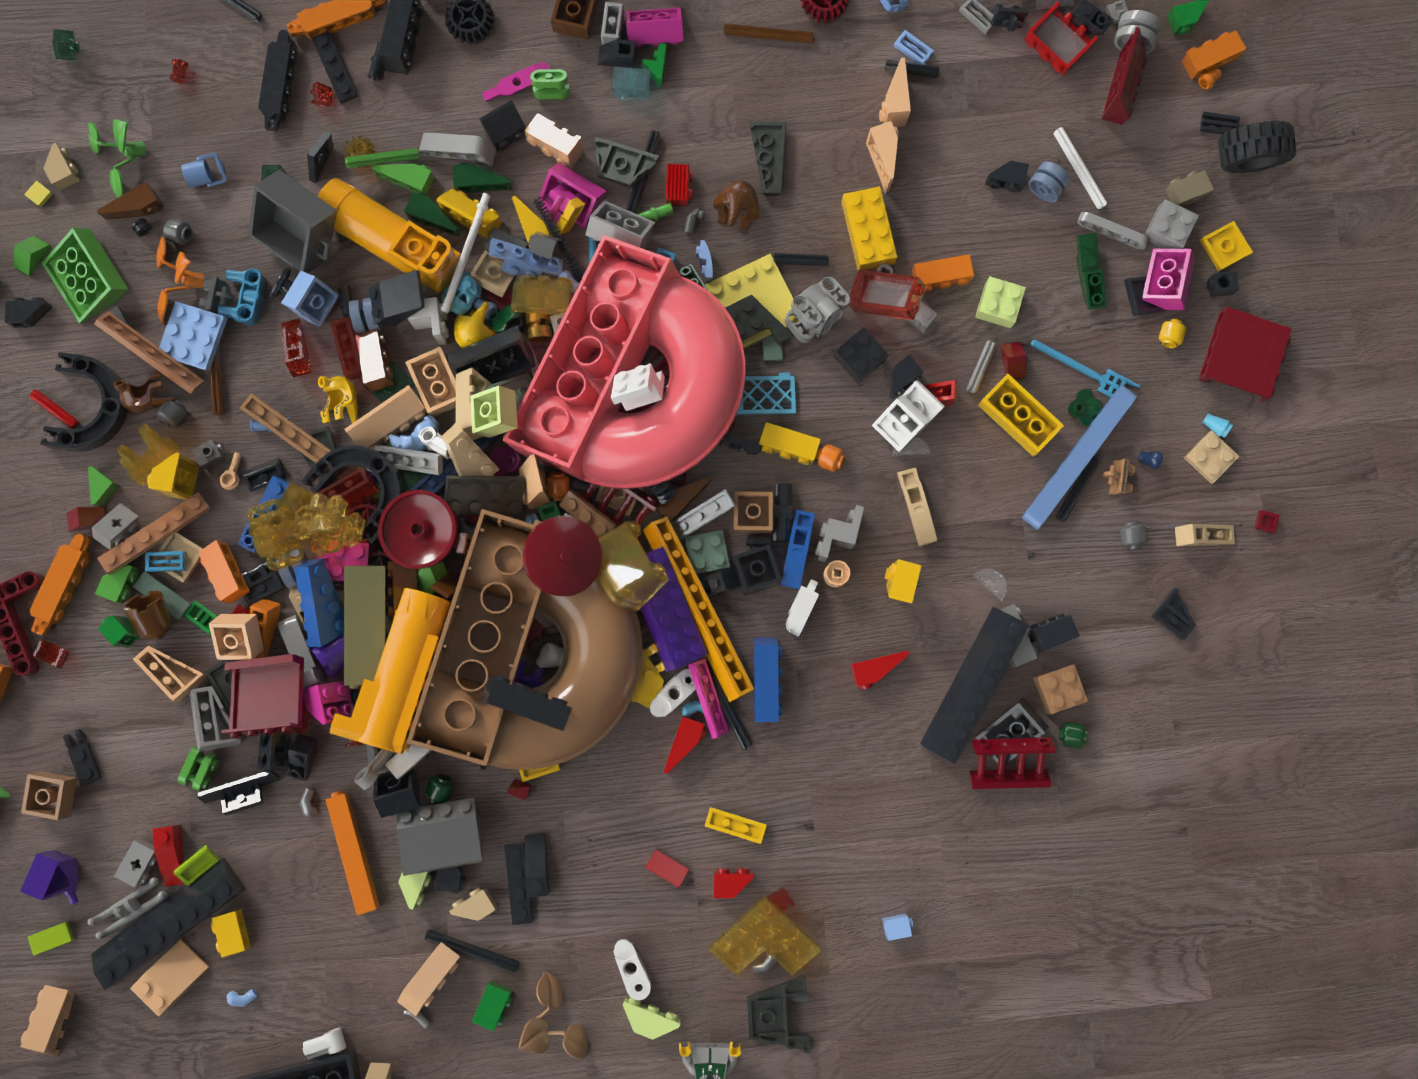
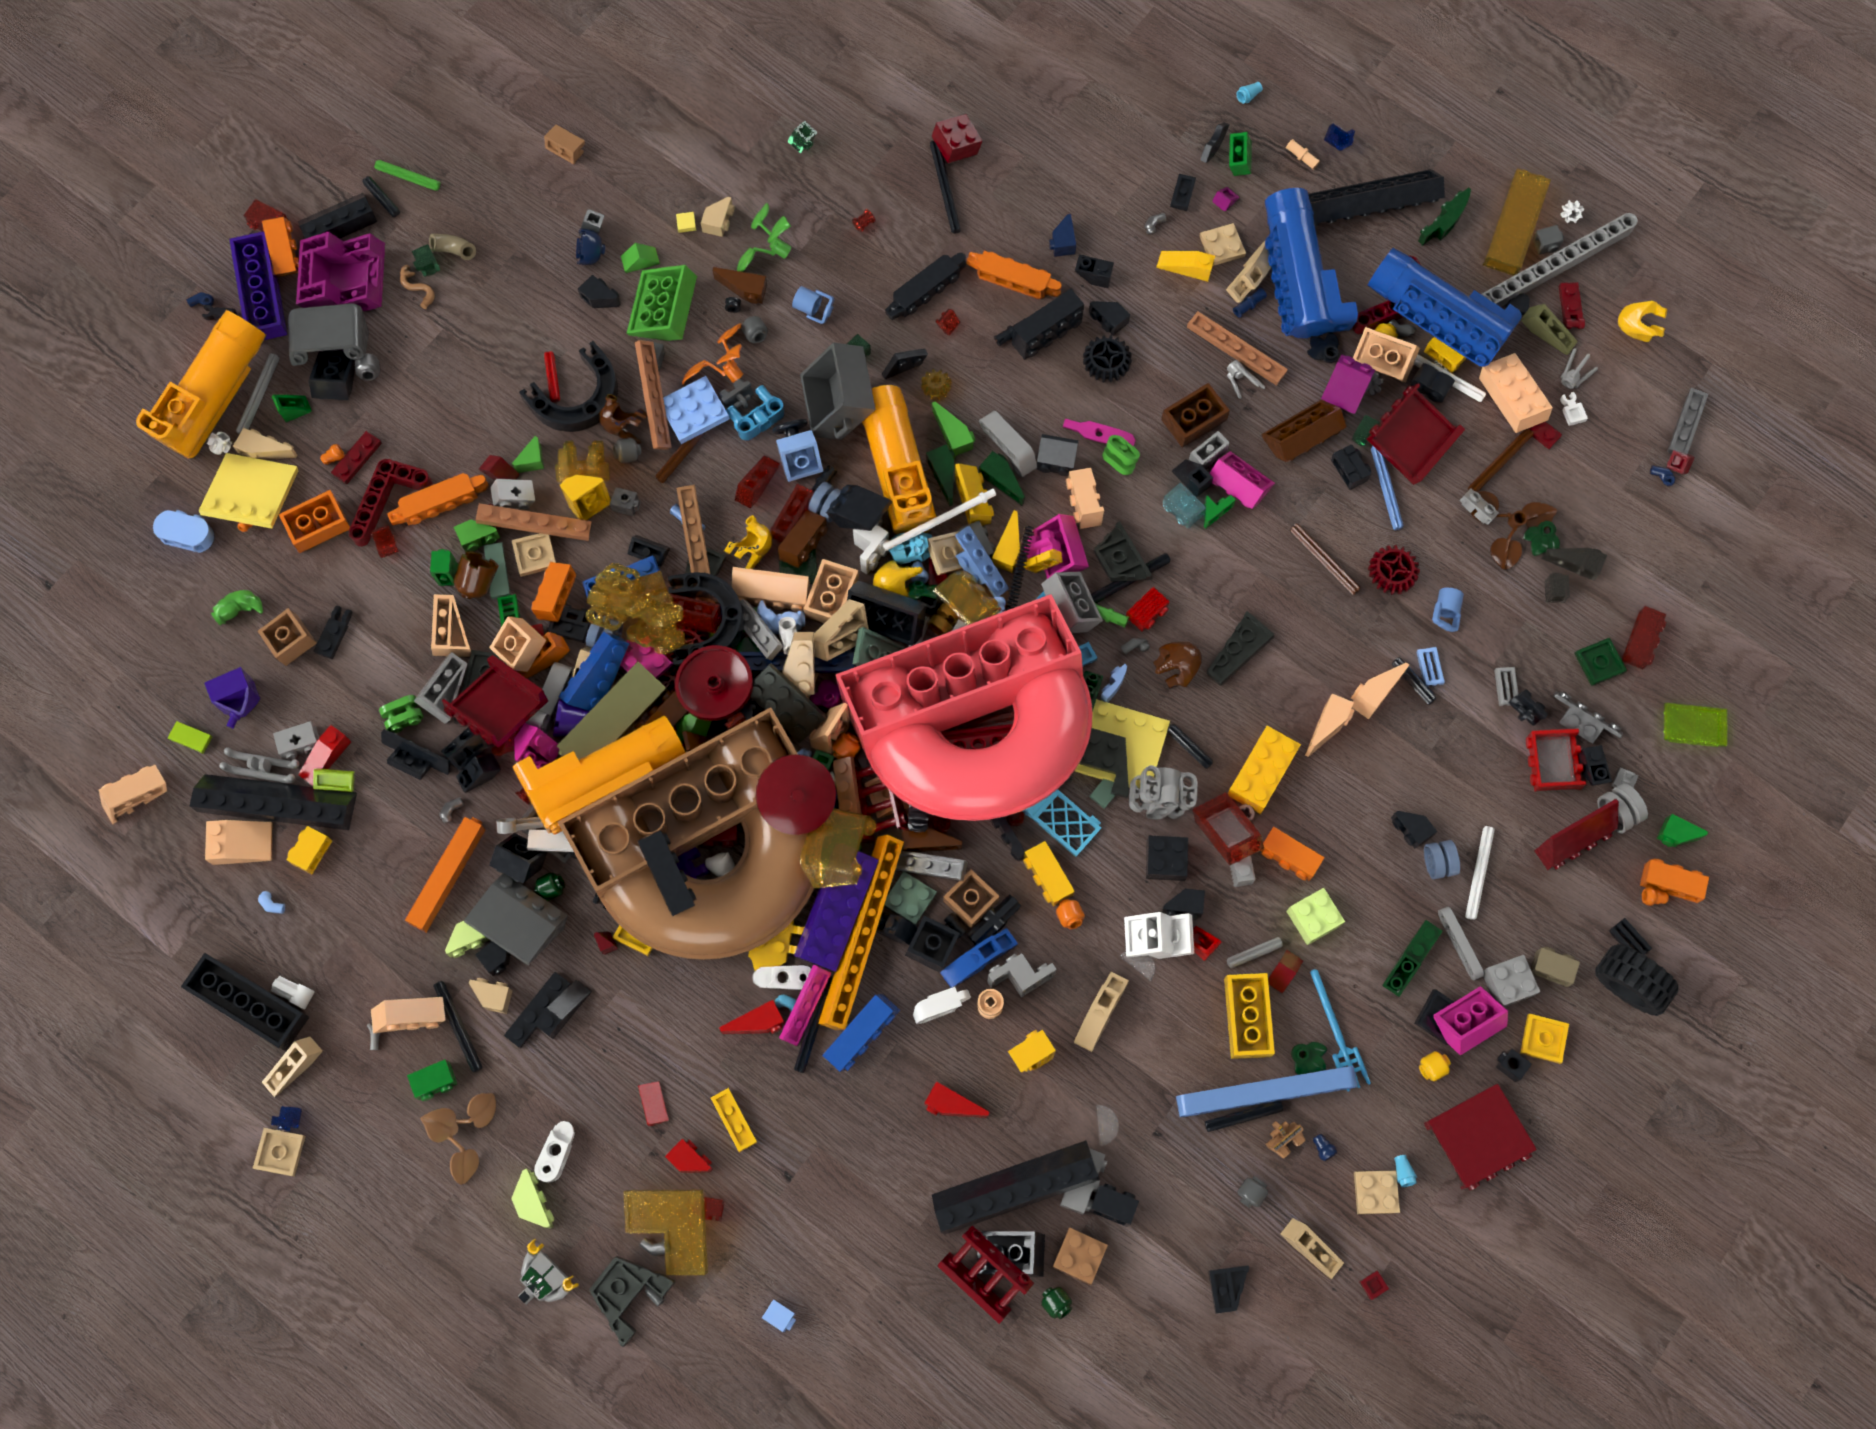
camera: 45 degrees right, 10 degrees down
dark azure tile [145,551,187,572] -> none
light nougat plate [220,453,242,490] -> none
black plate [311,31,358,104] -> none
bright green axle [345,148,419,168] -> none
yellowish green brick [470,386,517,438] -> none
dark grey brick [528,231,559,259] -> none
white bracket [611,364,665,411] -> none

